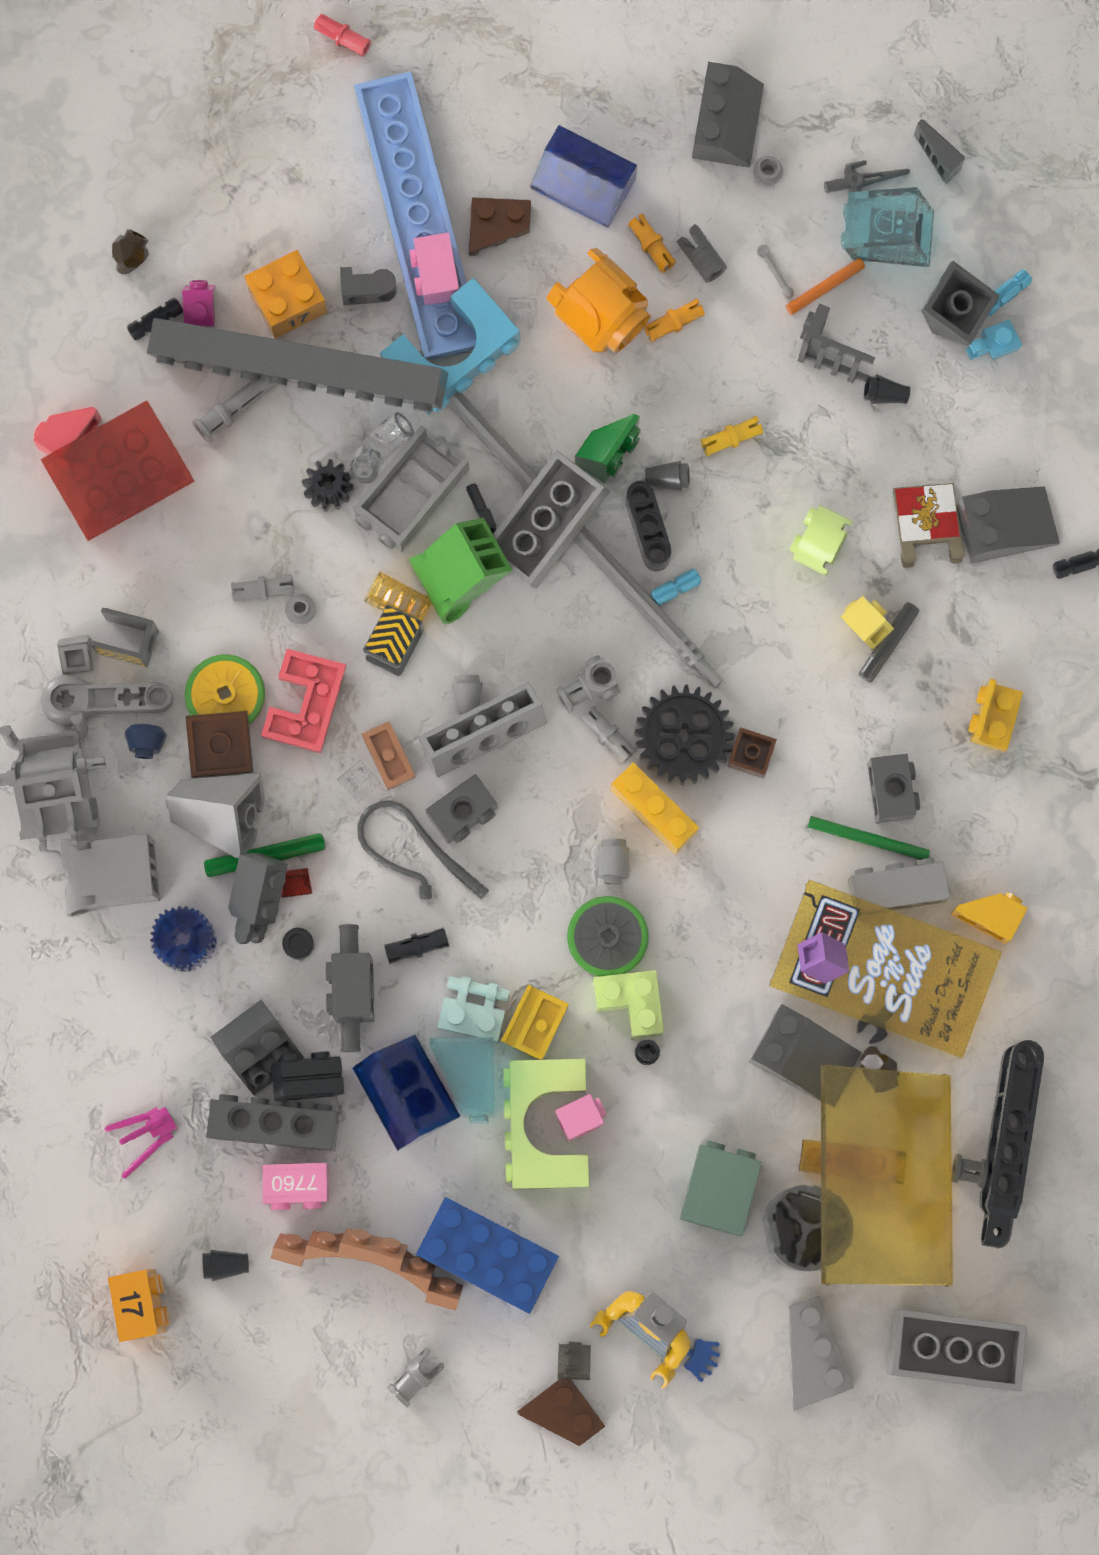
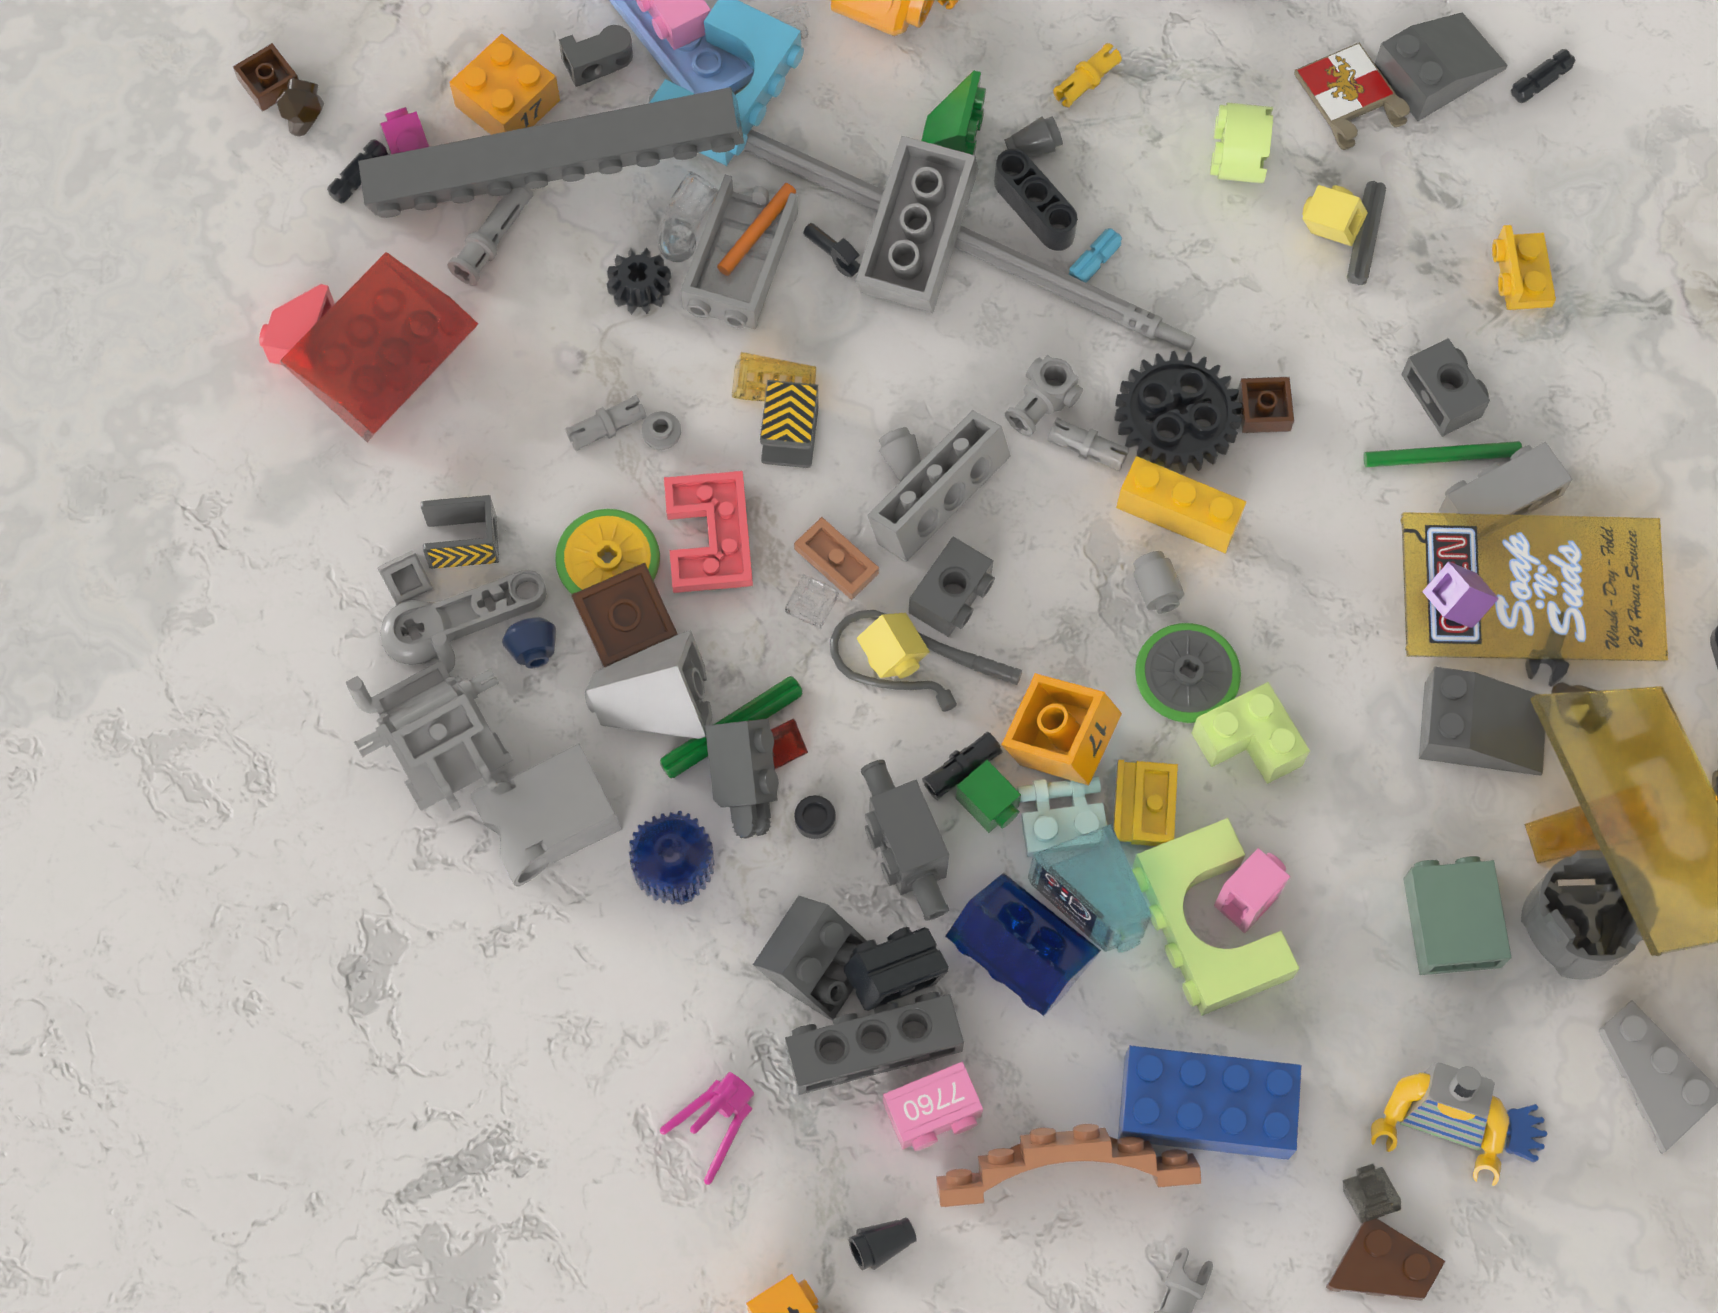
camera: 20 degrees left, 10 degrees down
bright green piece [408,518,512,624] -> none
black pin [635,1040,660,1065] -> none
yellow slope [951,893,1028,944] -> none
none -> reddish brown piece [233,43,299,112]
none -> orange bar [717,183,796,276]
none -> light yellow brick [856,613,930,679]
none -> green brick [955,760,1021,833]
none -> light orange brick [1001,673,1122,785]

